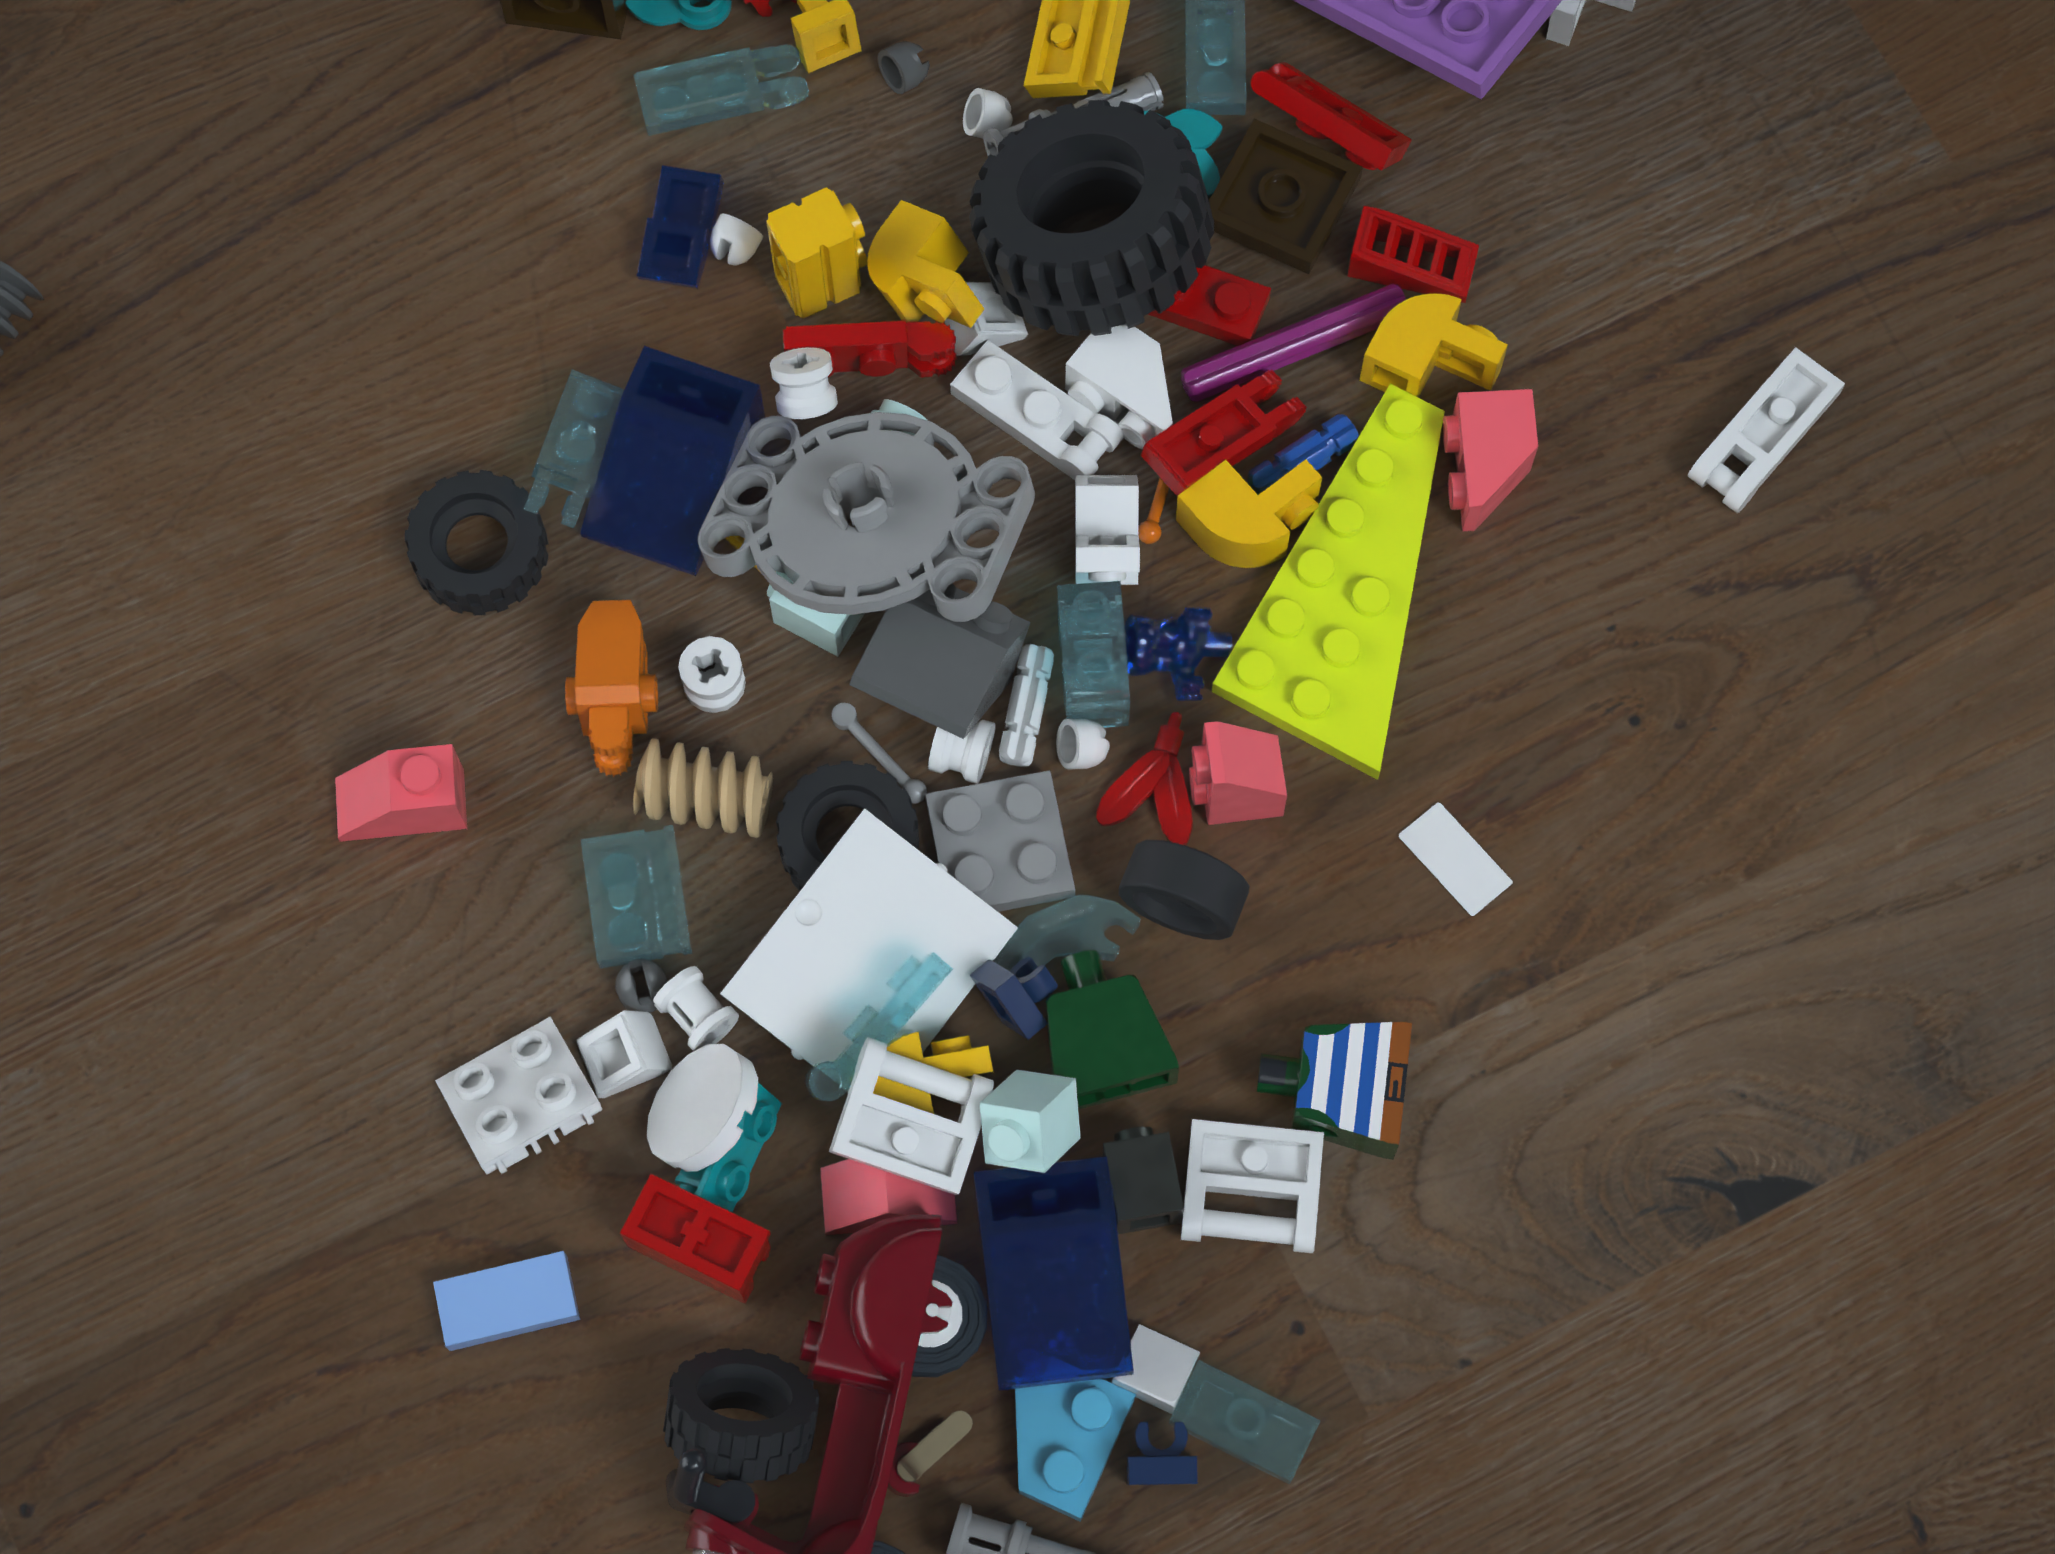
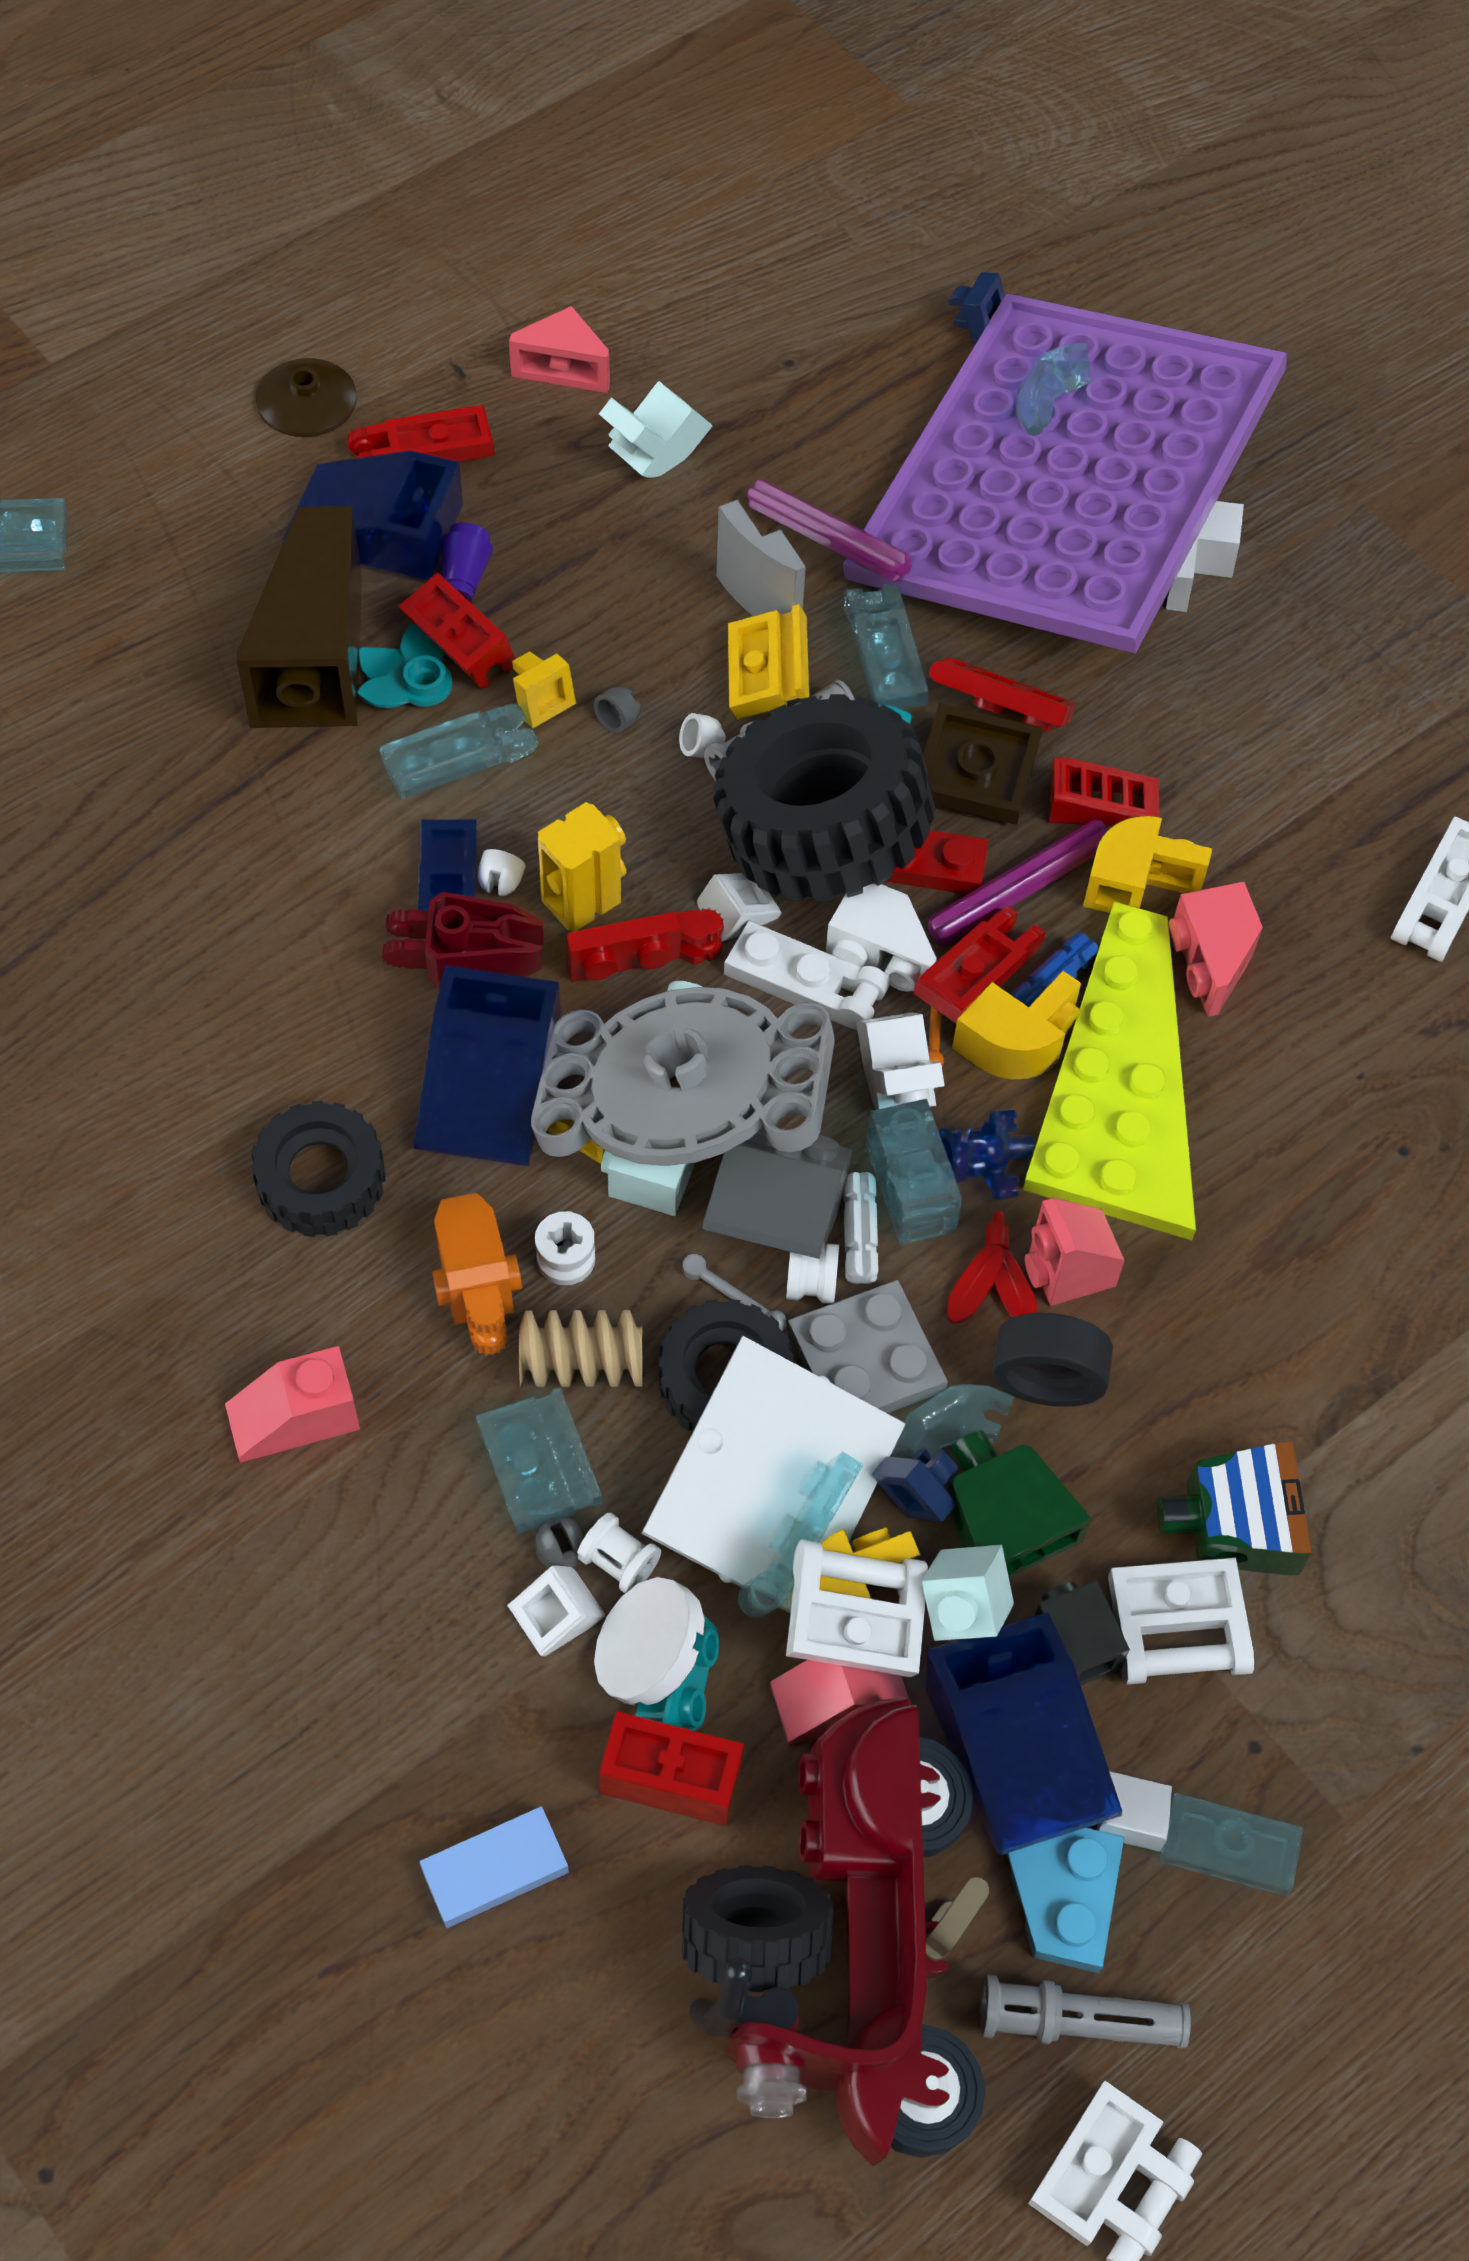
camera: 15 degrees left, 10 degrees down
white hinge [435,1017,603,1175] -> none
clear light blue hinge [524,369,630,528] -> none
white wheel [770,348,838,419] -> none
yellow brick [867,200,984,328] -> none
white hinge [1056,718,1110,770] -> none
dark blue tile [1127,1422,1198,1485] -> none
white sticker [1399,802,1513,916] -> none
none -> dark red hinge [382,892,544,989]

